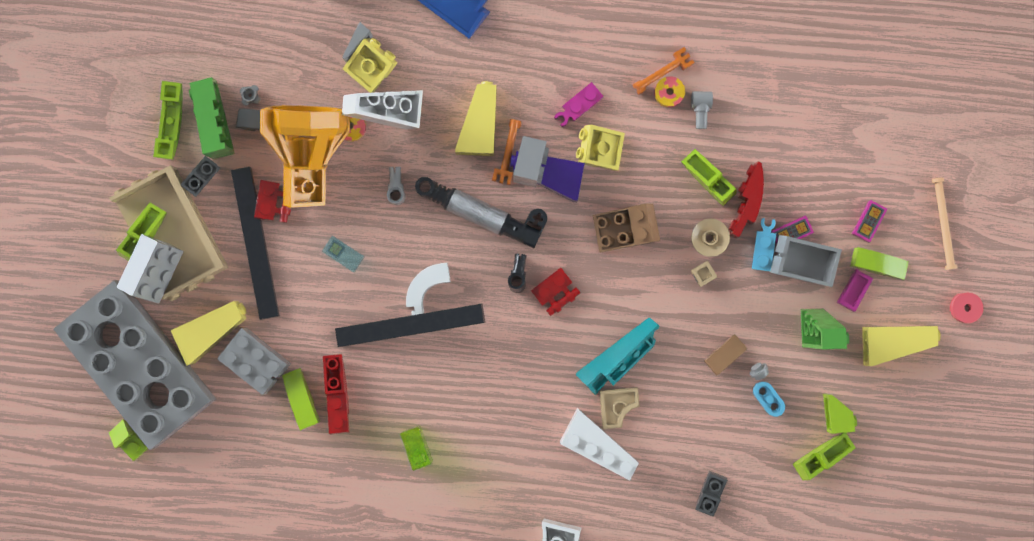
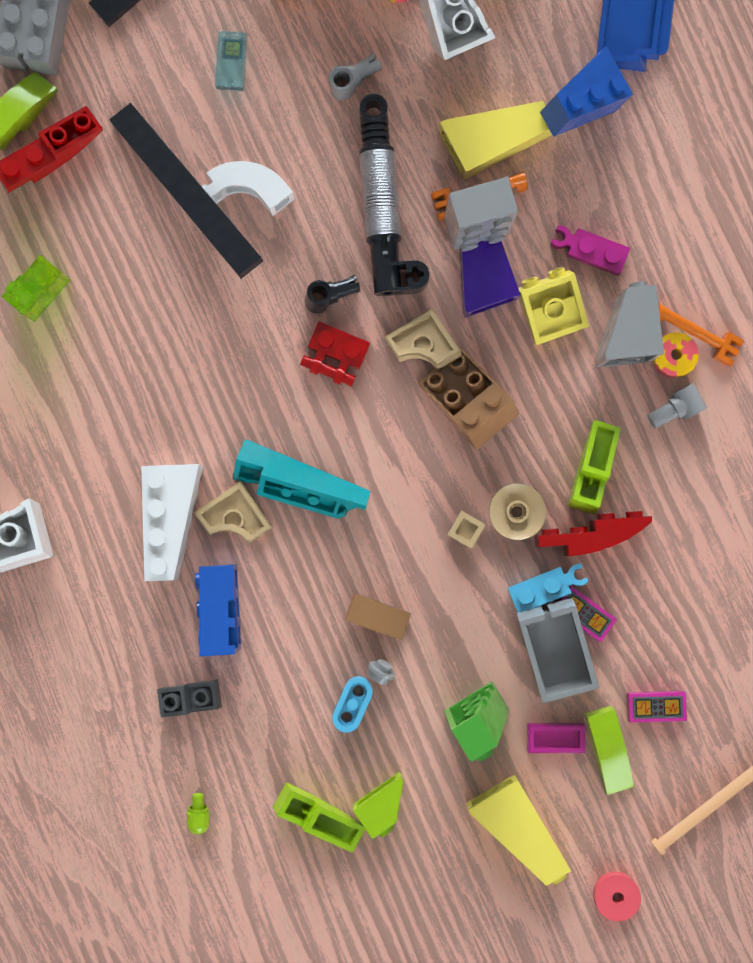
camera: 60 degrees right, 0 degrees up
none -> lime cylinder [187,793,210,835]
none -> blue wedge [195,564,242,657]
none -> tan tile [384,309,462,370]
none -> blue wedge [540,46,633,137]
none -> light grey slope [594,281,664,368]

